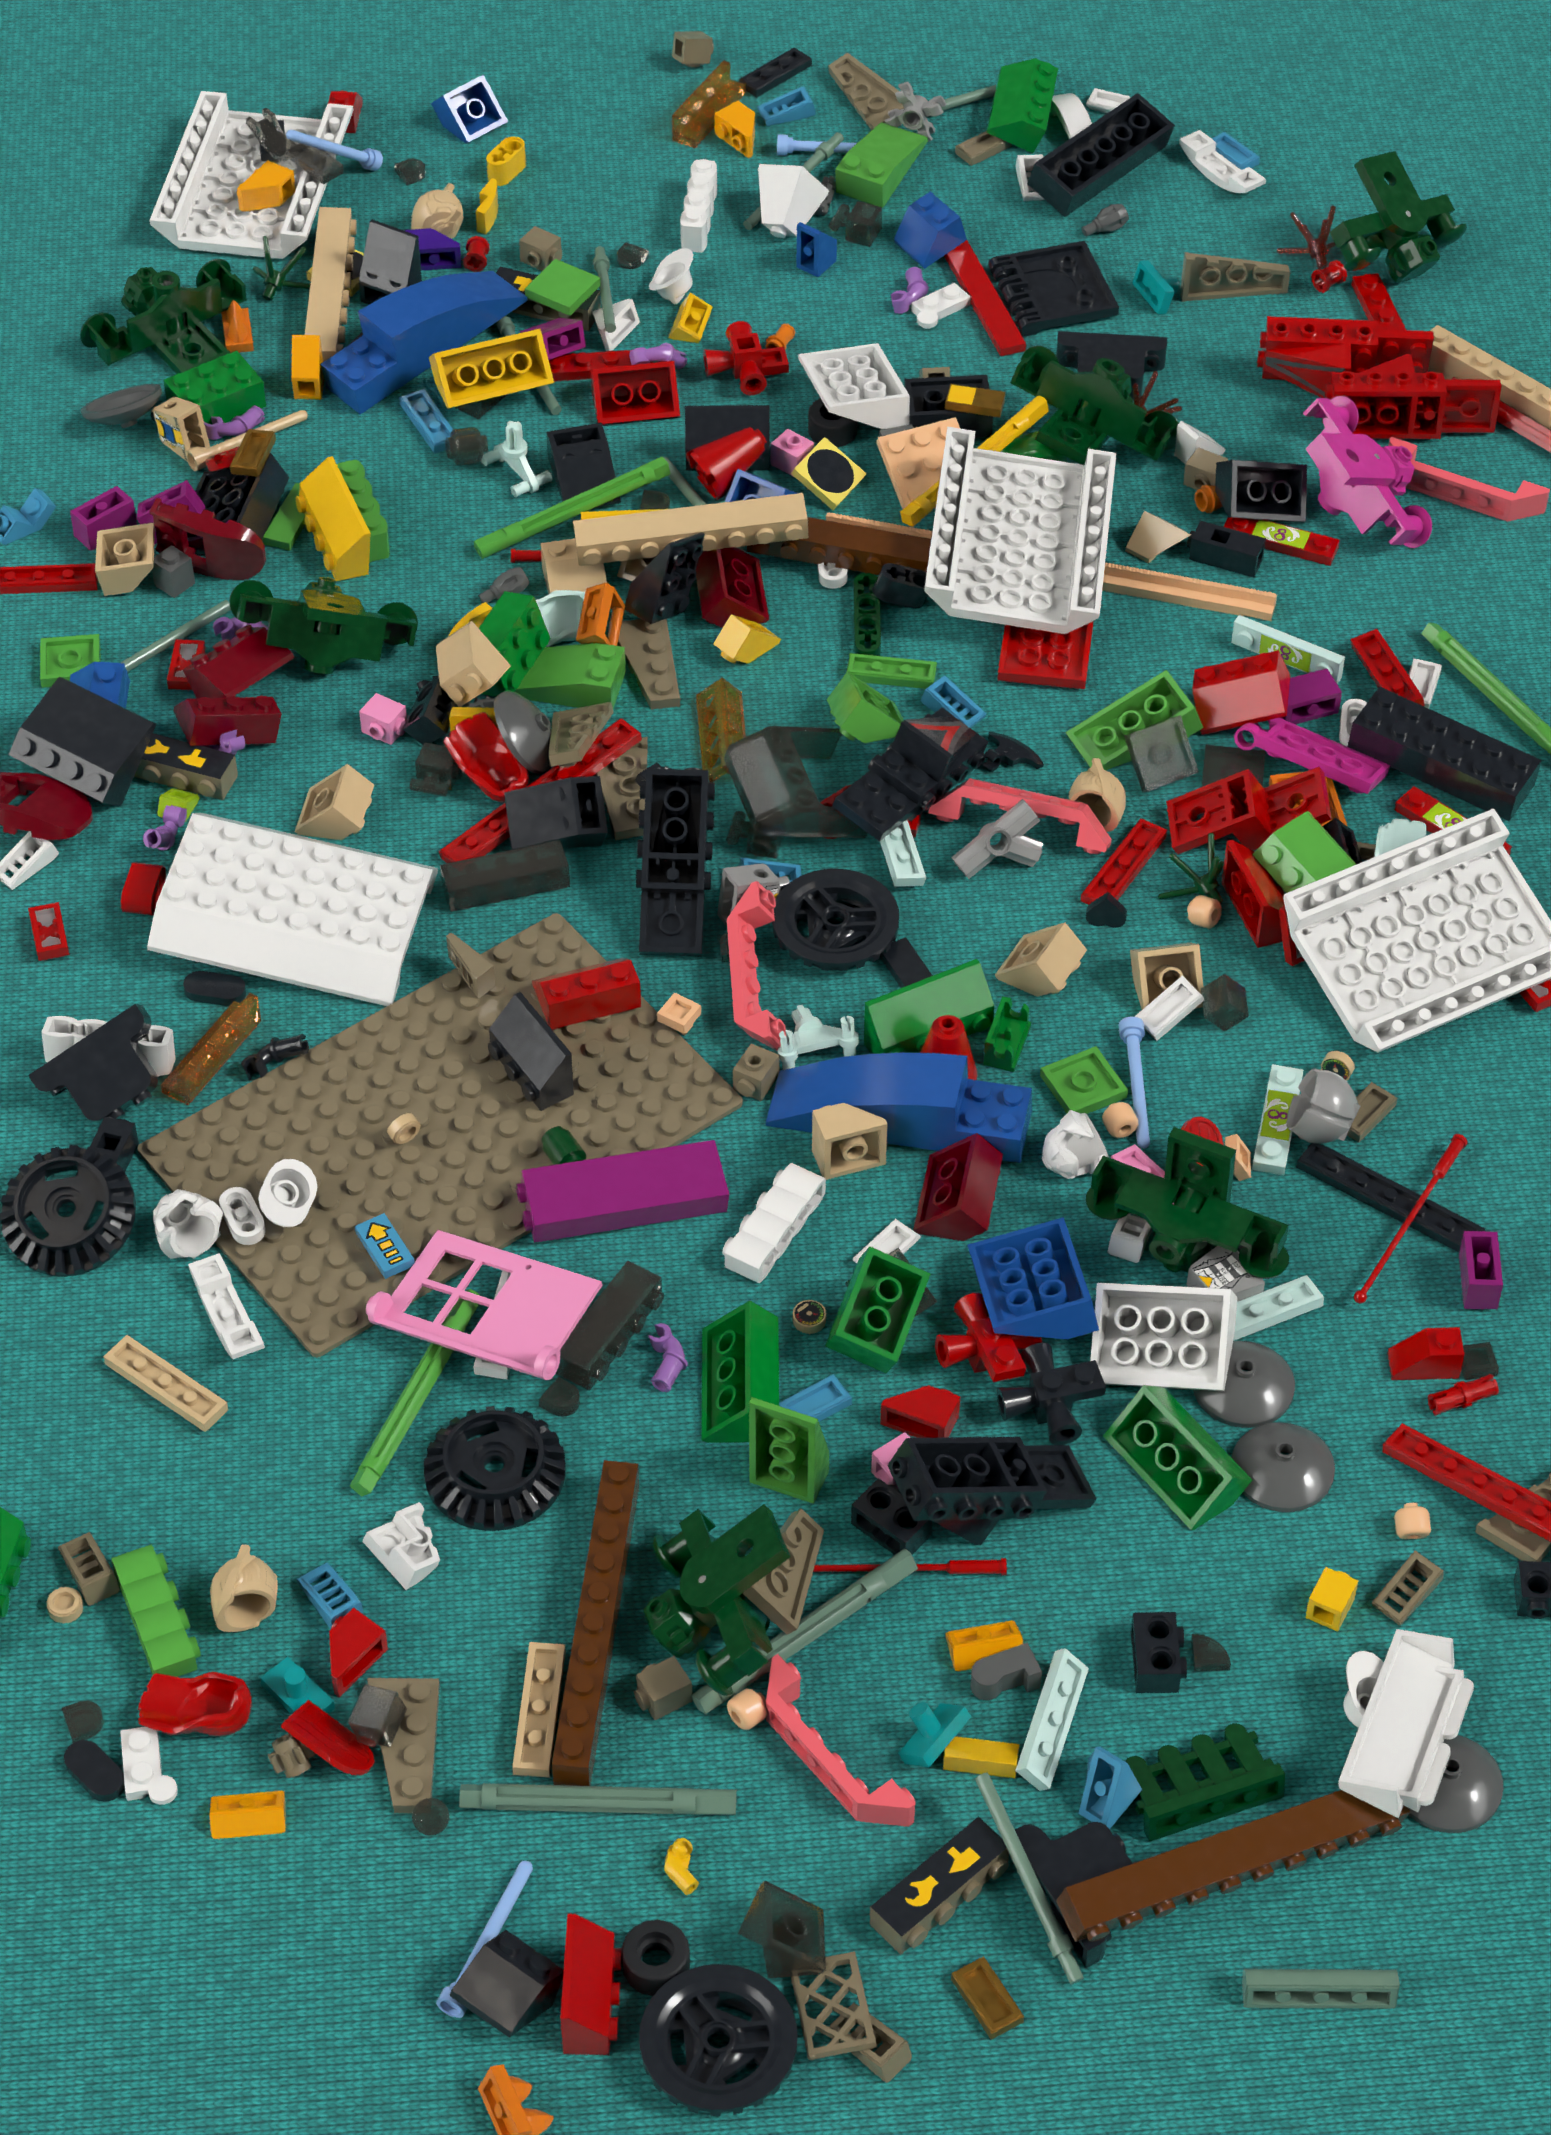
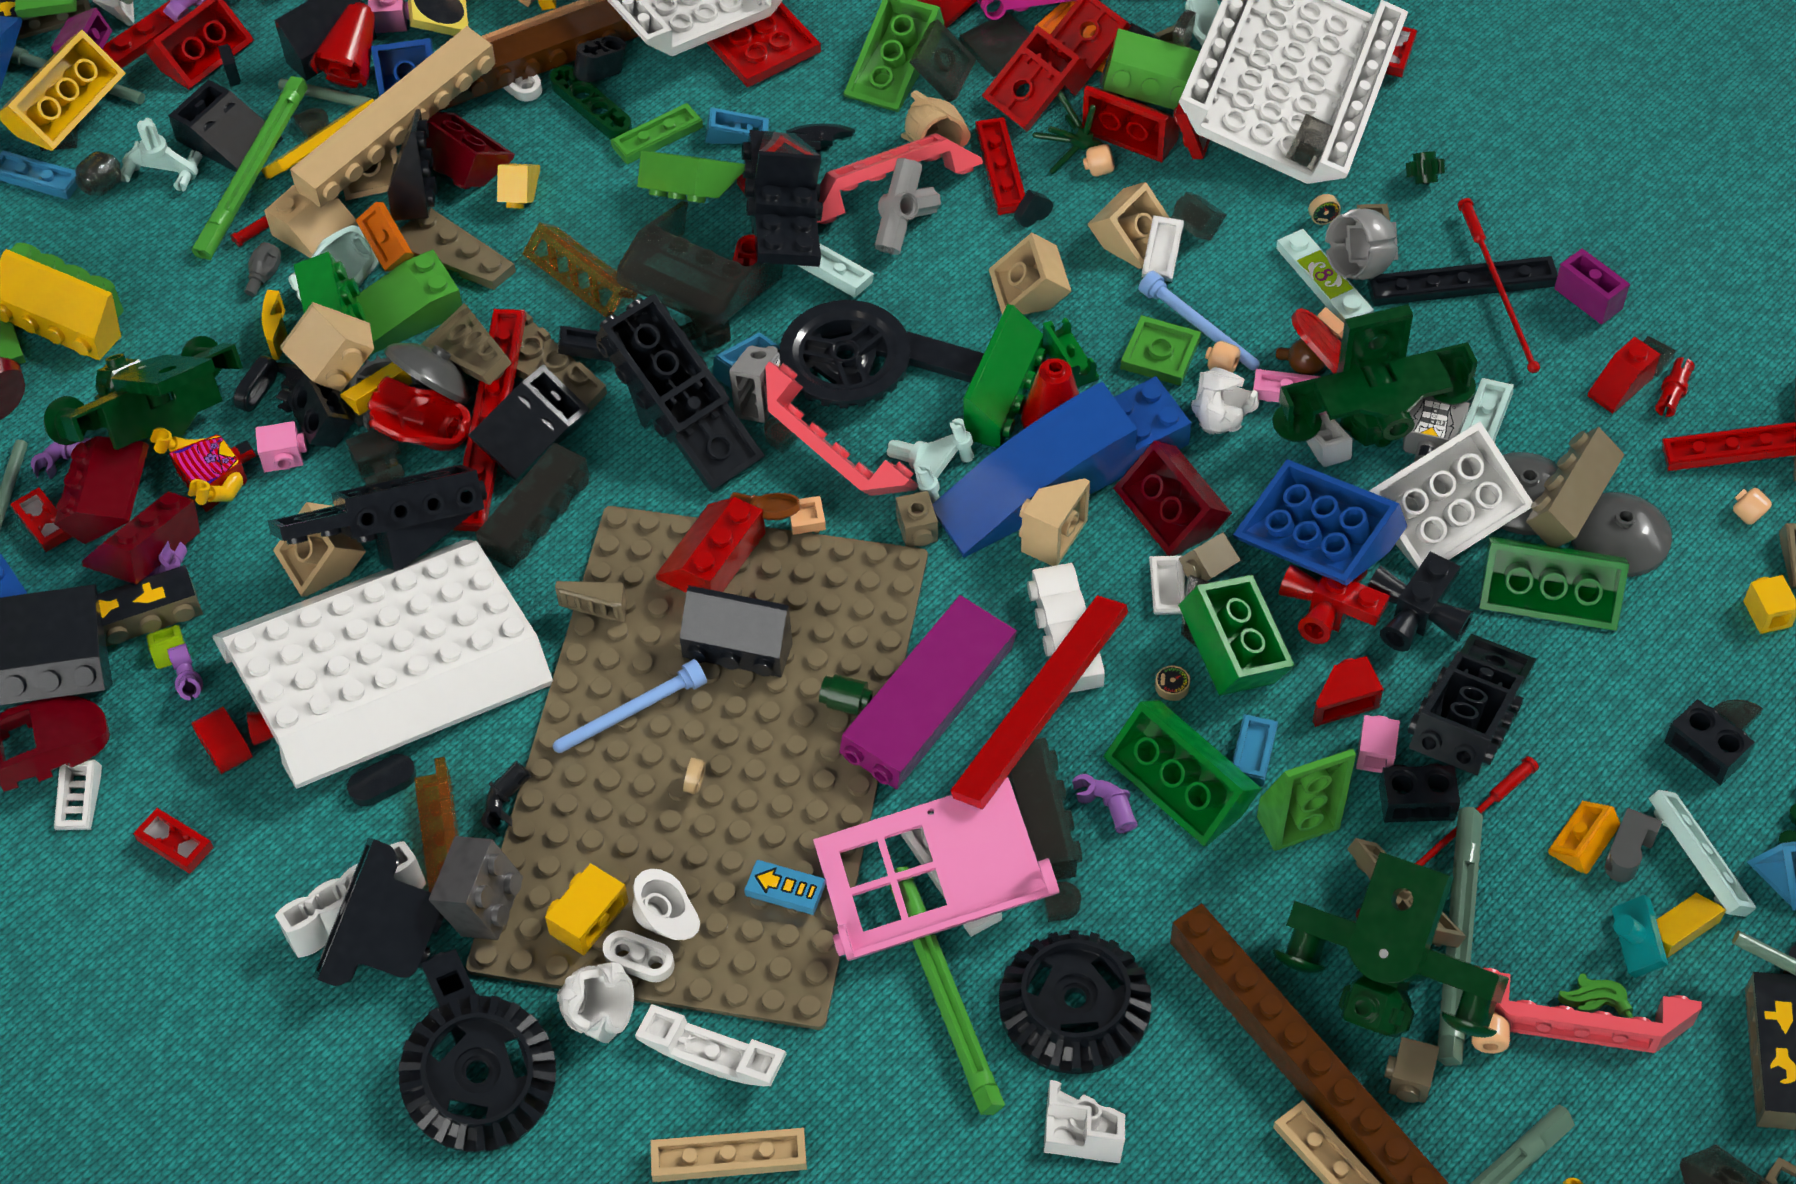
camera: 40 degrees left, 5 degrees up
none -> torso [150,427,256,512]
none -> black tile [218,44,241,87]
none -> black tile [234,356,278,412]
none -> black wedge [268,465,487,571]
none -> flat silver brick [429,836,523,940]
none -> yellow brick [545,863,629,956]
none -> light blue piece [553,659,707,753]
none -> dark orange piece [730,492,801,520]
none -> red tile [950,595,1128,810]
none -> clear smoke tile [1173,10,1196,46]
none -> dark tan brick [1179,532,1241,587]
none -> clear smoke brick [1286,114,1334,170]
none -> dark green gear [1406,151,1445,185]
none -> dark tan brick [1526,427,1625,547]
none -> bright green piece [1557,973,1634,1018]

